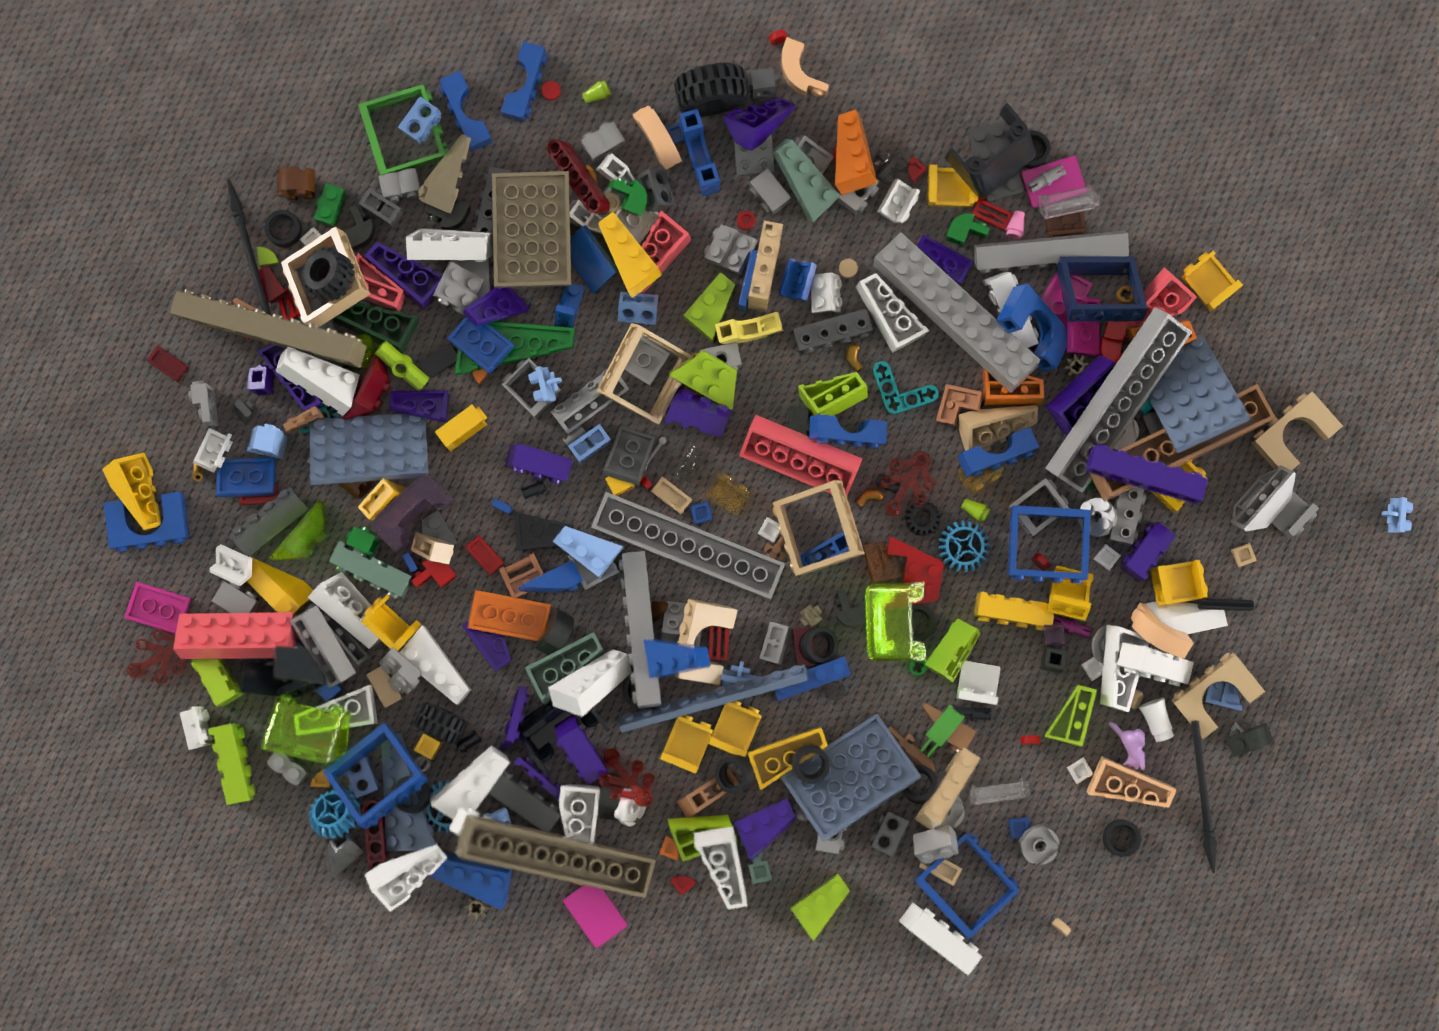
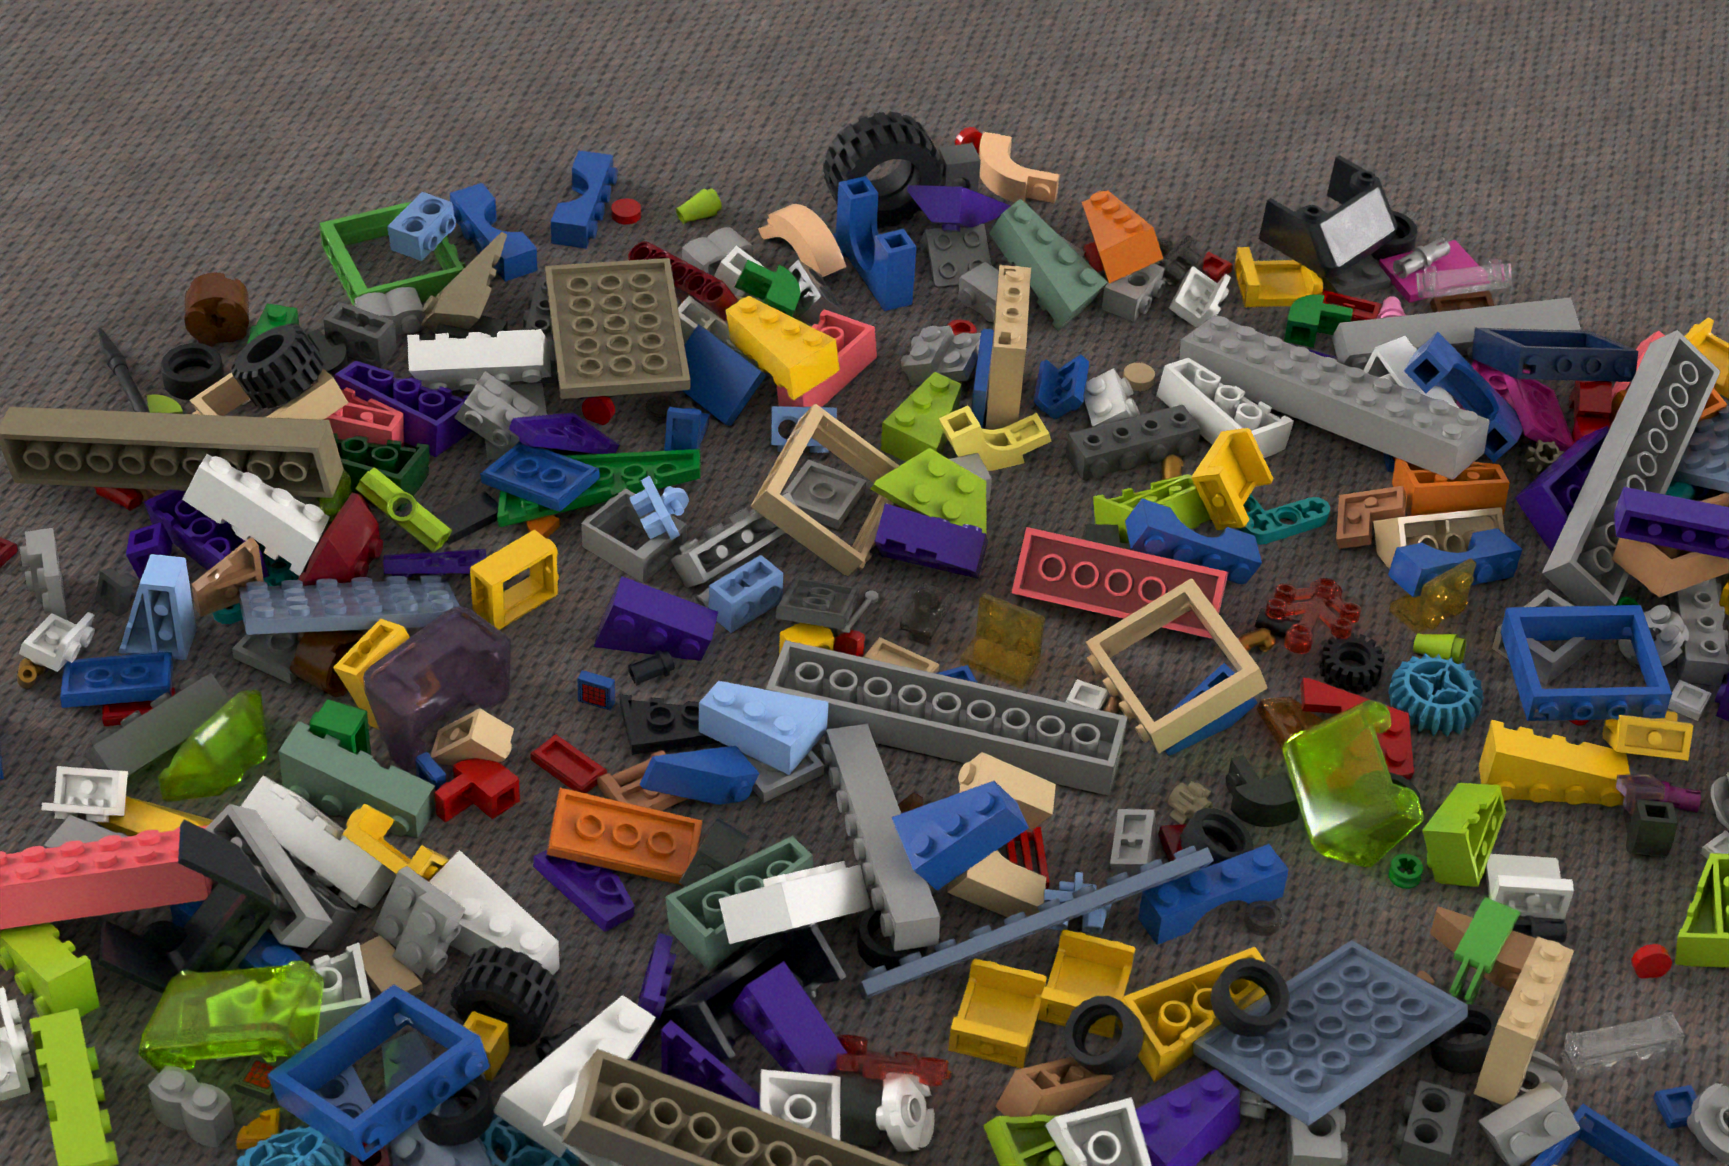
camera: 10 degrees left, 40 degrees down
none -> yellow panel [1191,428,1274,530]

